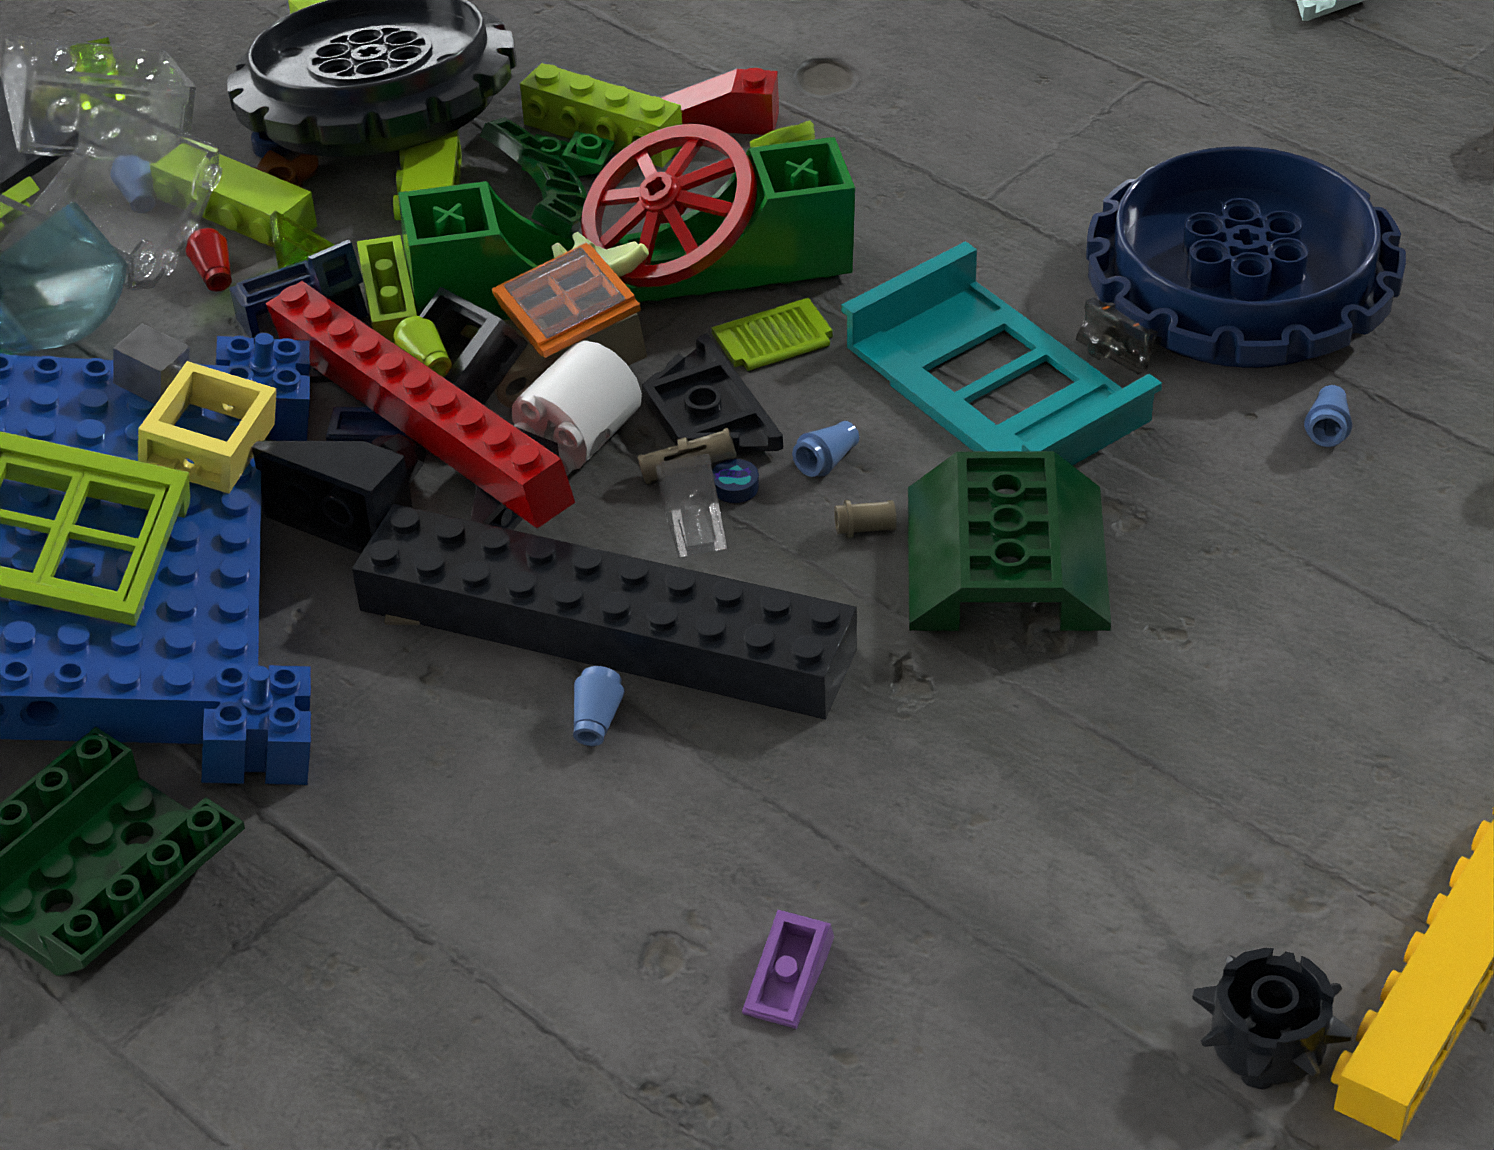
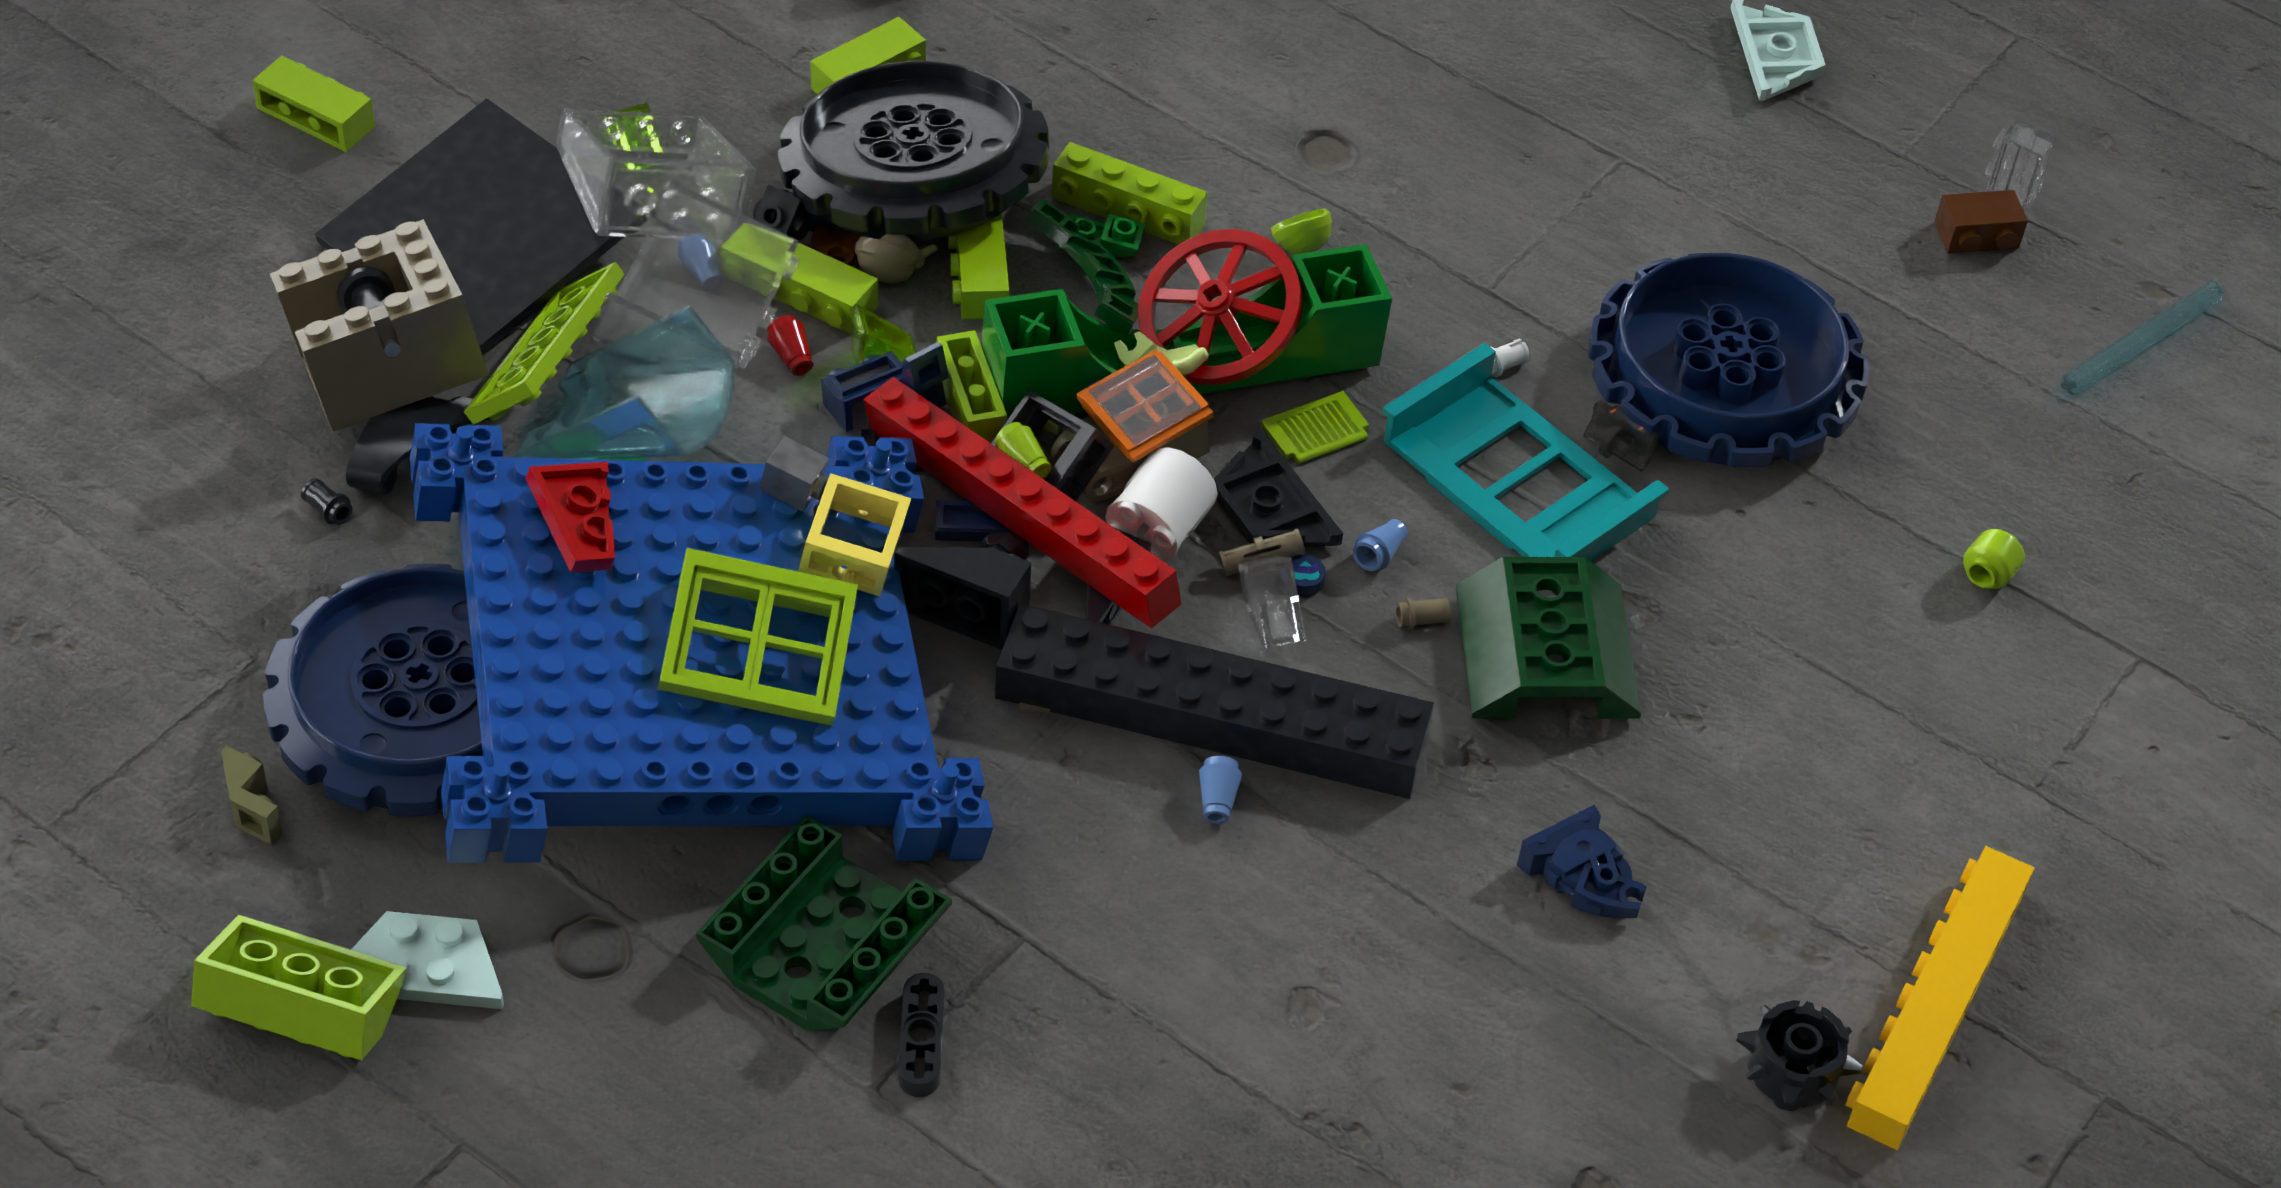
camera: 10 degrees left, 5 degrees up
red slope [661,68,779,135] -> none
medium lavender slope [742,910,834,1029] -> none
medium blue cone [1304,385,1352,447] -> none
none -> black brick [753,184,812,243]
none -> dark tan hat [855,234,938,284]
none -> black beam [898,973,944,1097]
none -> white pin [1491,339,1530,378]
none -> dark blue piece [1517,805,1647,918]

